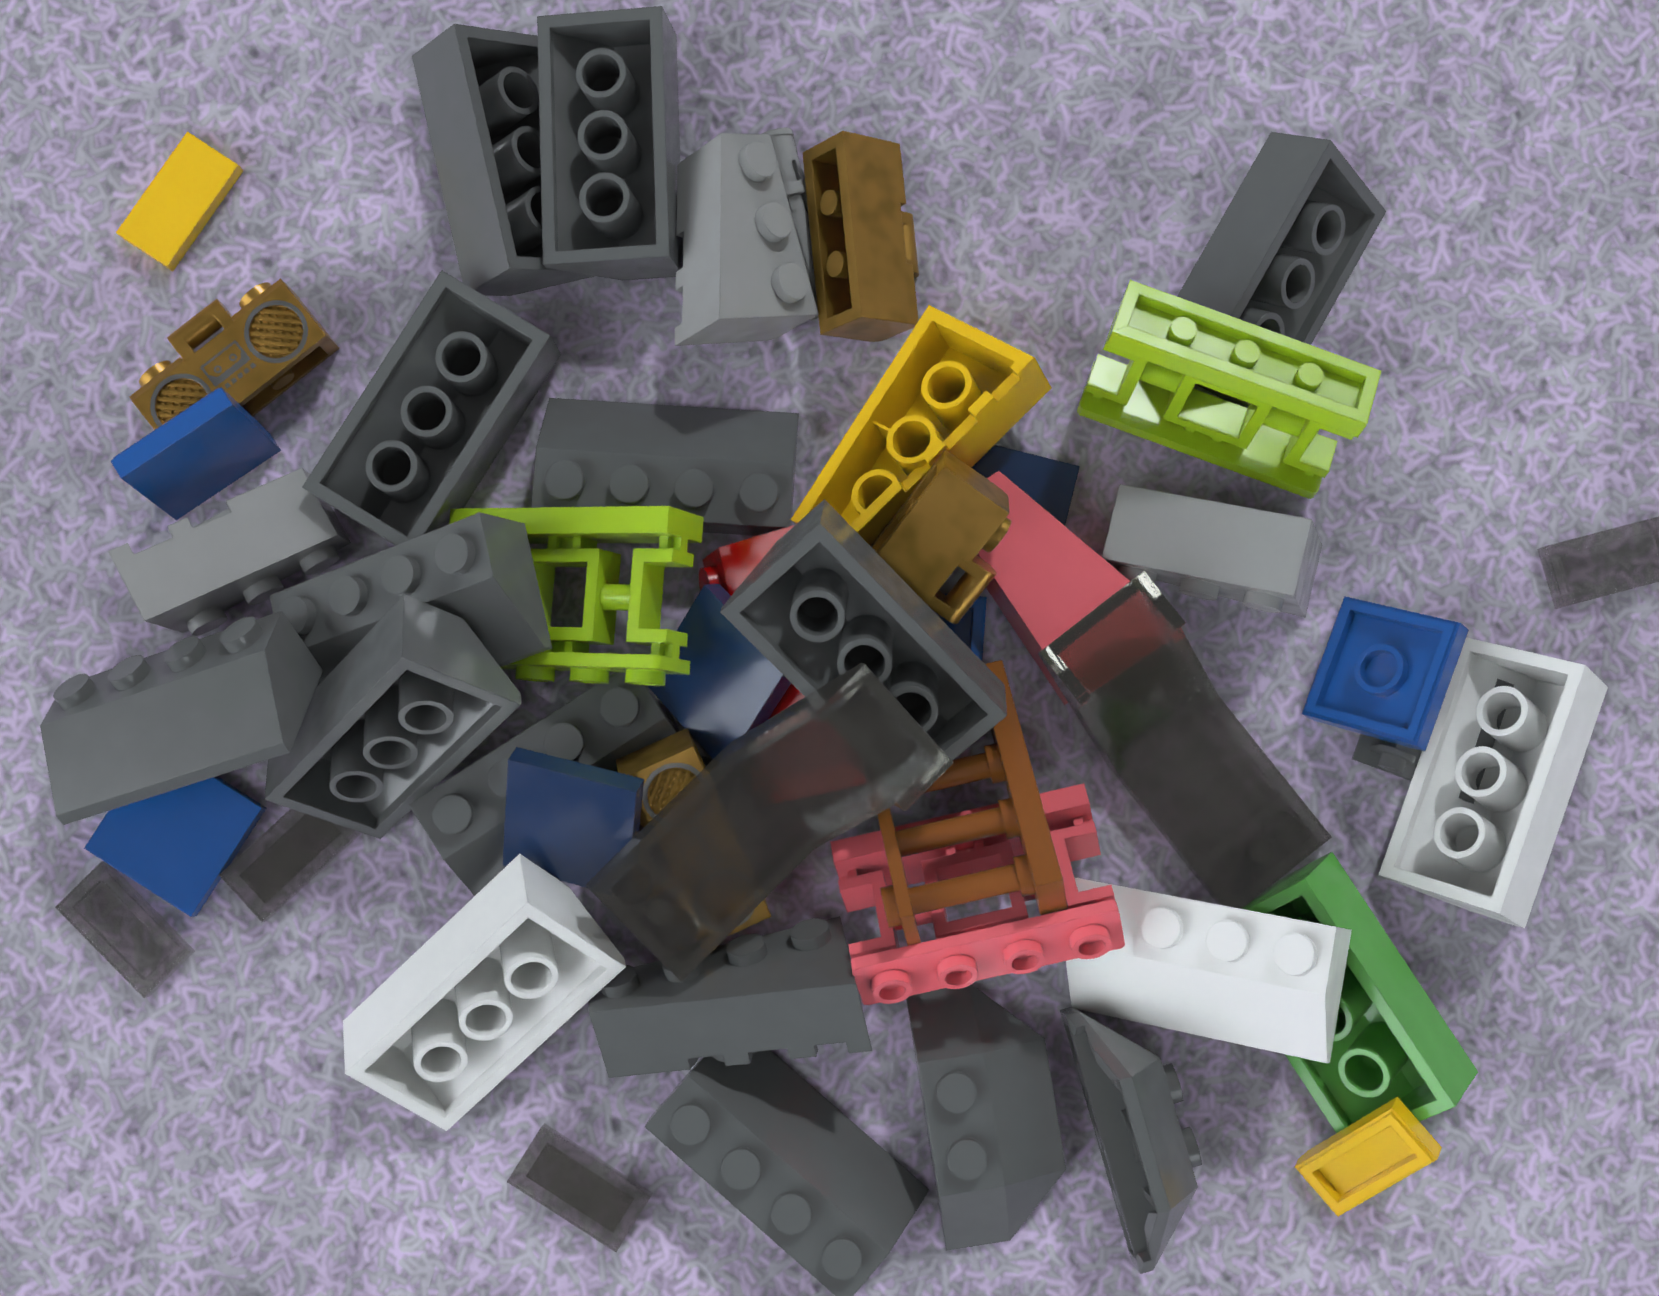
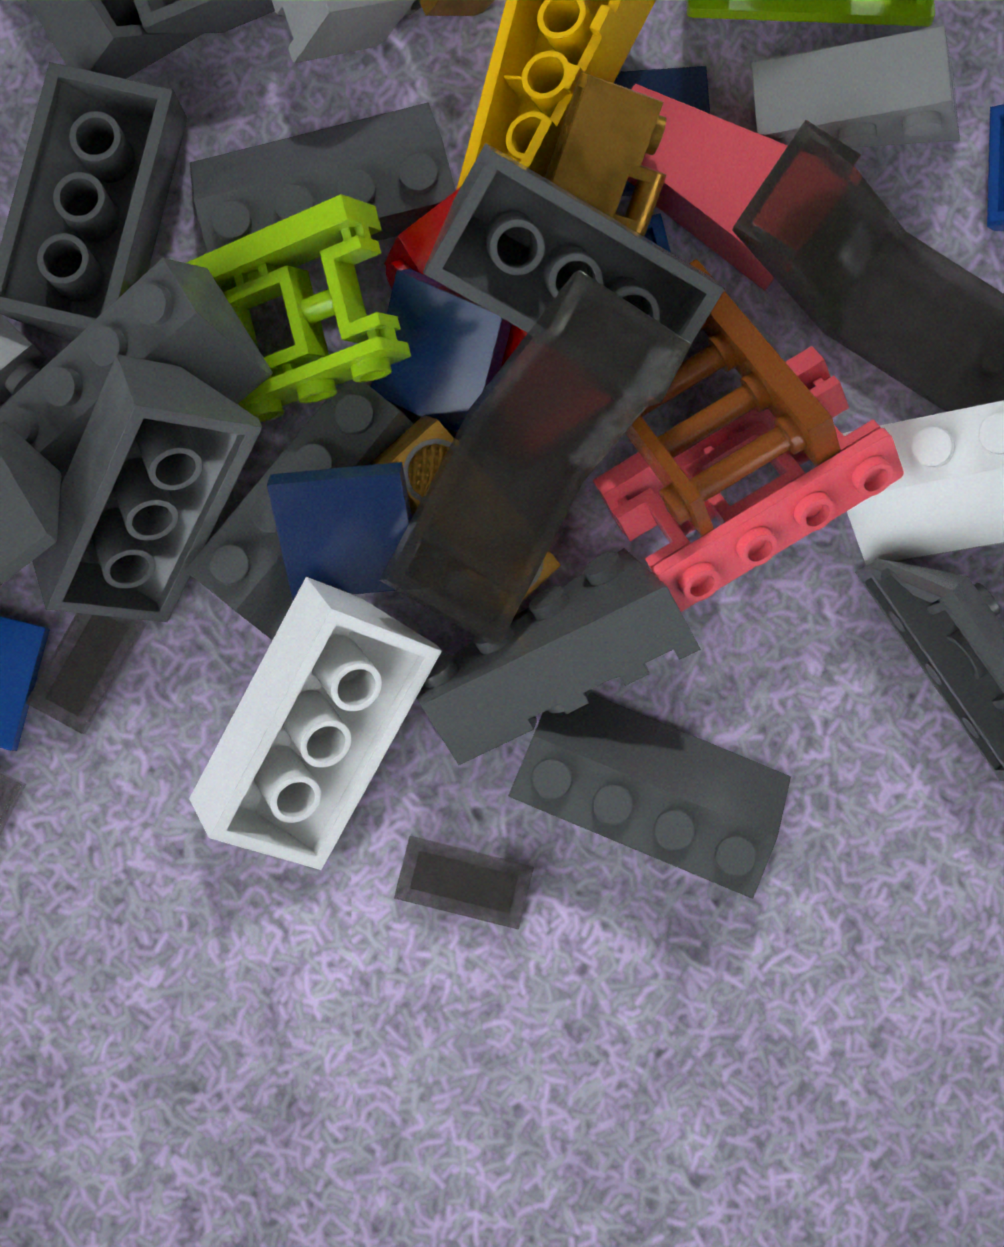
camera: 20 degrees left, 0 degrees up
dark grey wedge [906,985,1066,1251] -> none

